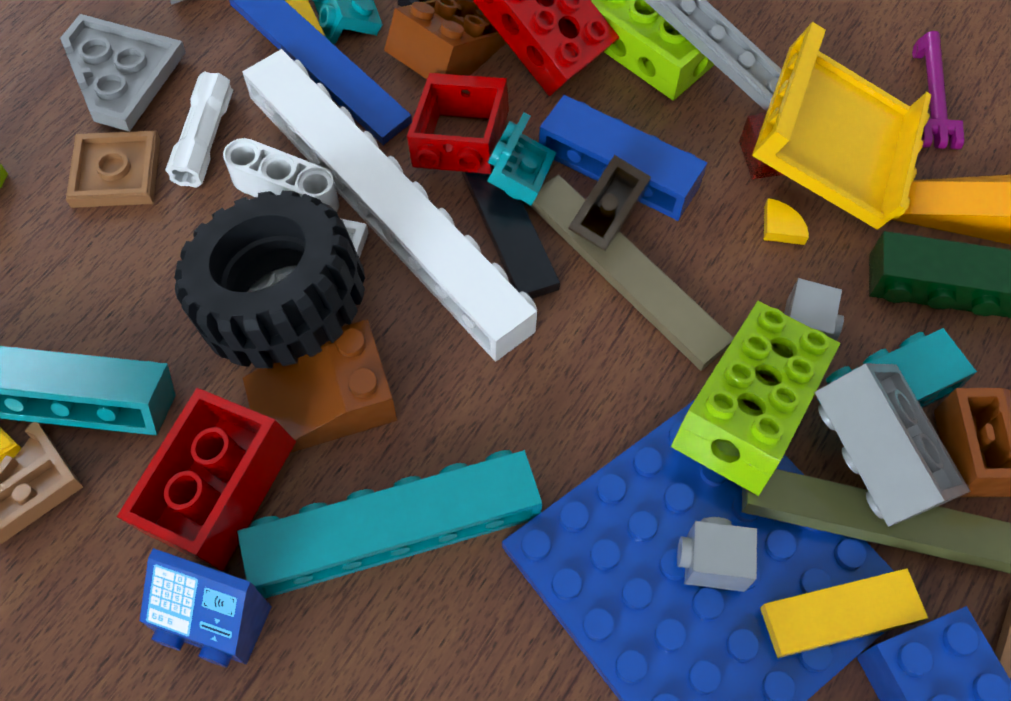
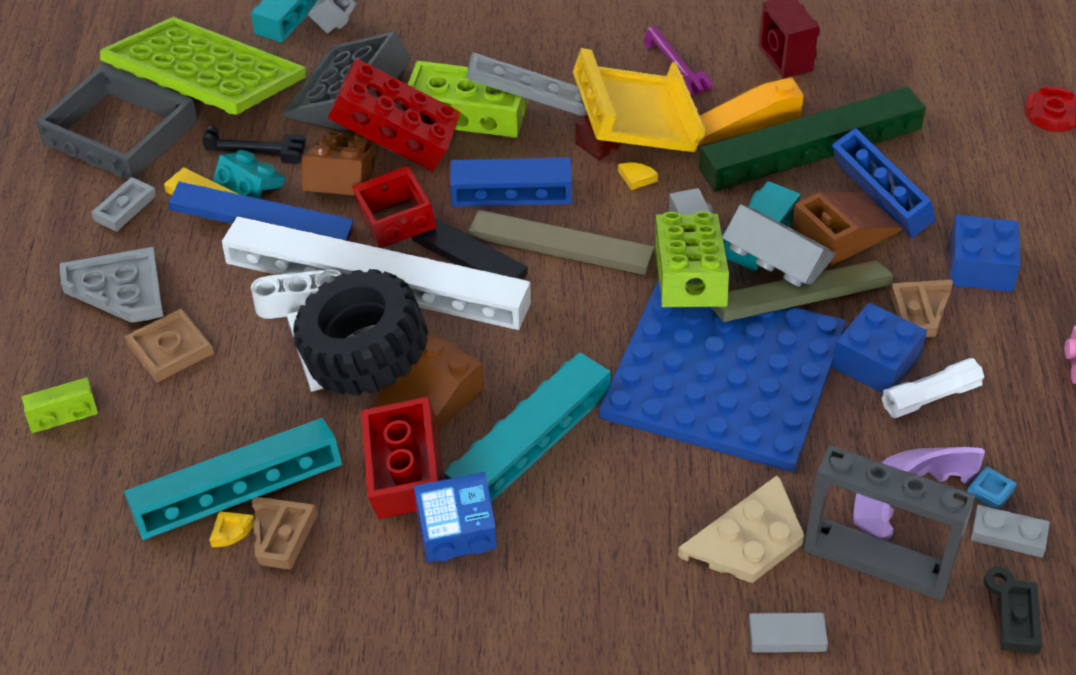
camera: 30 degrees left, 15 degrees down
white axle [165,71,233,188] -> none
teal bracket [487,112,557,205] -> none
dark brown slope [568,155,651,251] -> none
light grey brick [677,517,757,592] -> none
yellow tile [760,568,928,658] -> none

